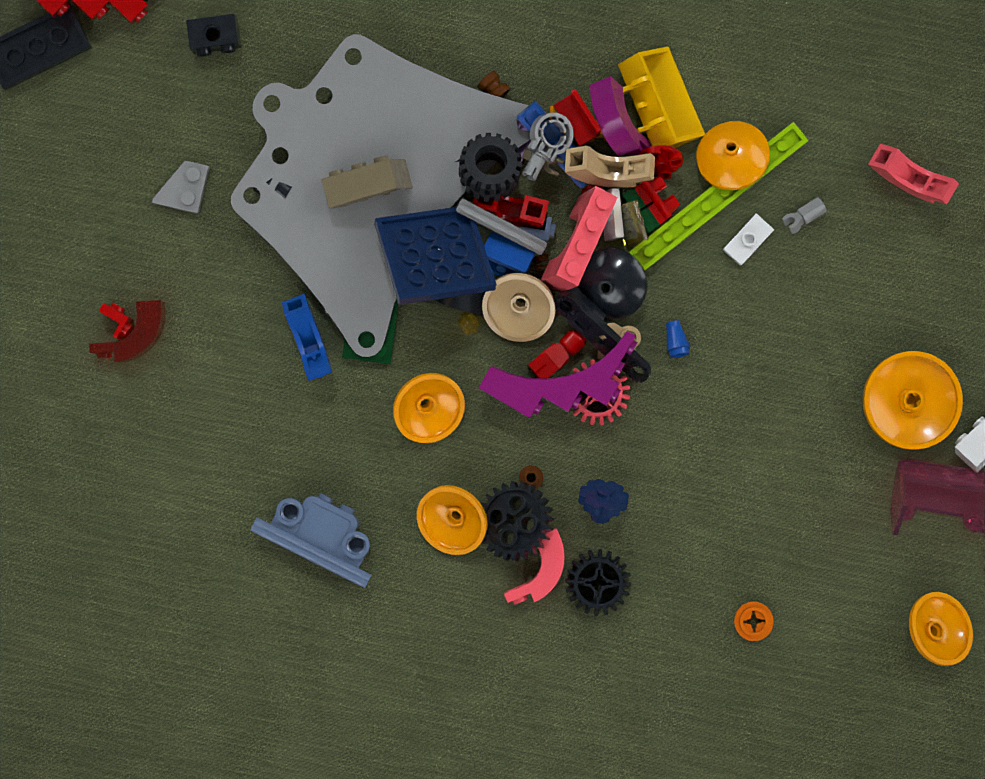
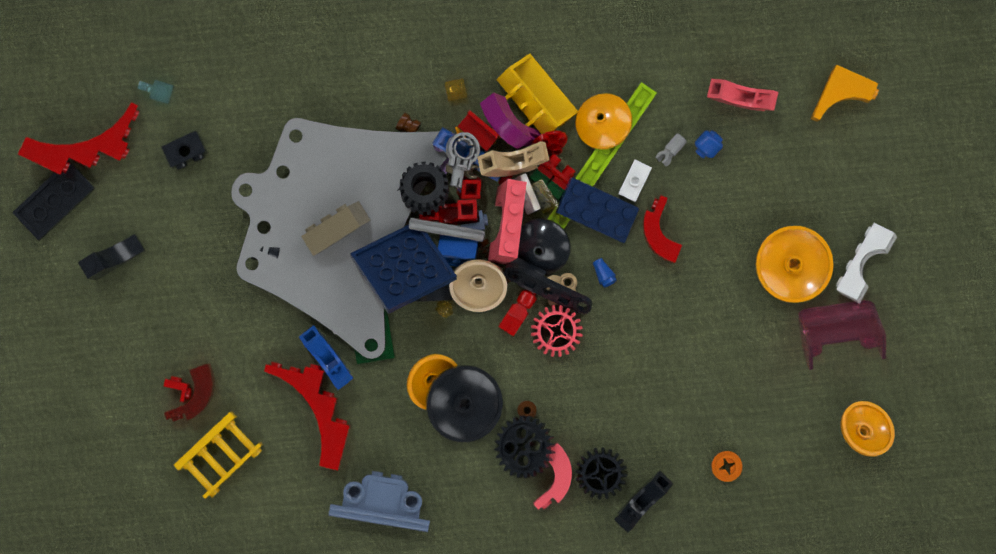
camera: 20 degrees left, 0 degrees up
light grey wing [152,161,210,214] -> none
light orange dish [417,485,488,555] -> none
magenta arch [478,330,638,418] -> none
dark blue plant [578,479,629,524] -> none
none -> black arch [78,234,146,280]
none -> yellow fence [174,411,263,499]
none -> red arch [264,361,351,471]
none -> black dish [426,365,503,442]
none -> clear yellow tile [445,78,467,102]
none -> red brick [456,174,481,199]
none -> dark blue plate [555,177,639,243]
none -> black arch [614,471,673,533]
none -> red arch [643,195,682,264]
none -> blue head [695,130,723,159]

